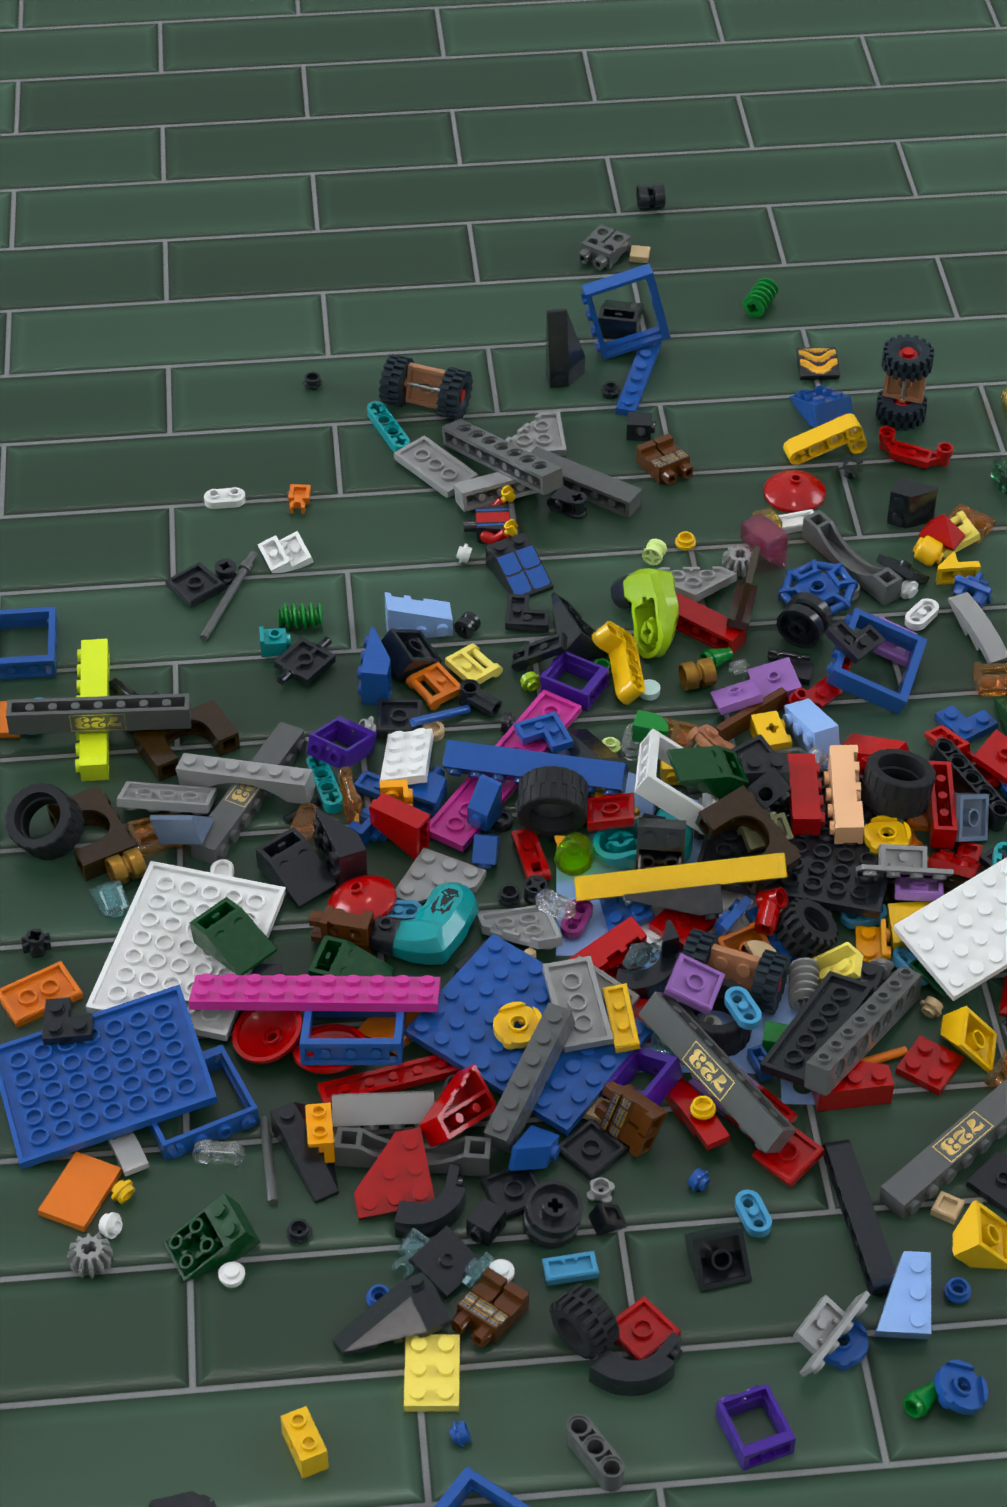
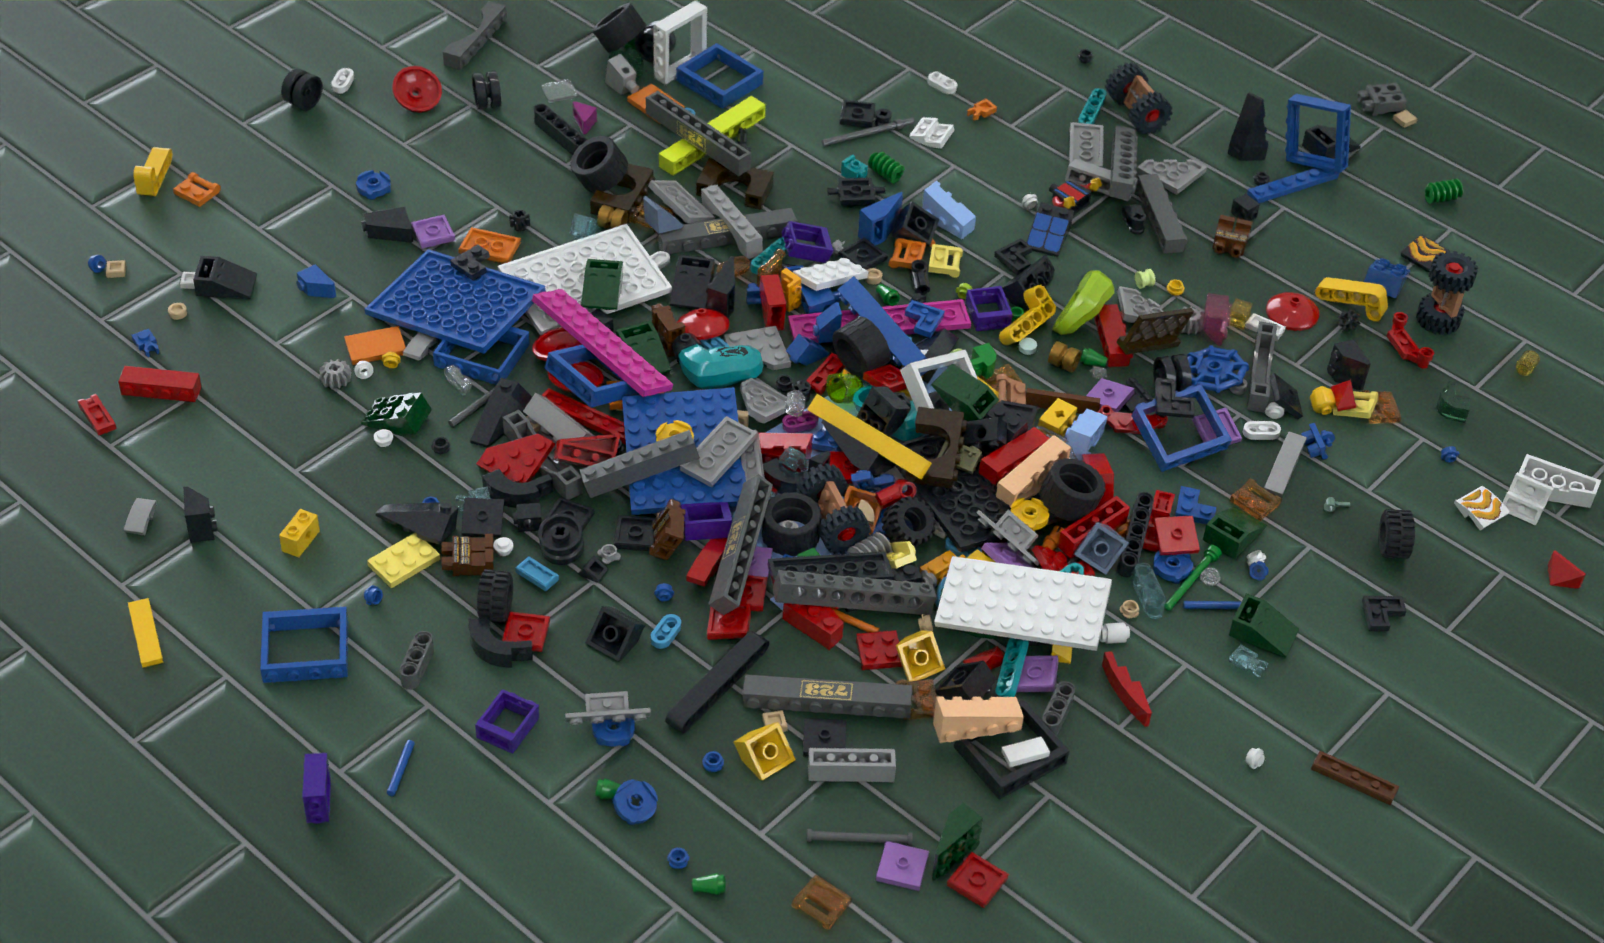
camera: 45 degrees right, 0 degrees up
light orange bracket [305,1103,335,1163] -> none
blue bar [410,705,471,727] -> none
black wheel [454,611,481,639] -> none
clear light blue plate [462,1252,494,1288] -> none
blue slope [508,1125,561,1171] -> none
black hinge [511,632,568,672] -> none
yellow tile [602,983,640,1053] -> none
black wheel [636,183,666,209] -> none
medium lavender plate [663,953,725,1015] -> none
yellow plate [690,1096,716,1120] -> none
medium lavender plate [710,679,763,715] -> none
dark azure plate [724,986,762,1030] -> none
light blue wedge [873,1251,931,1339] -> none
yellow slope [936,552,981,585] -> none
none -> green cone [876,284,900,306]

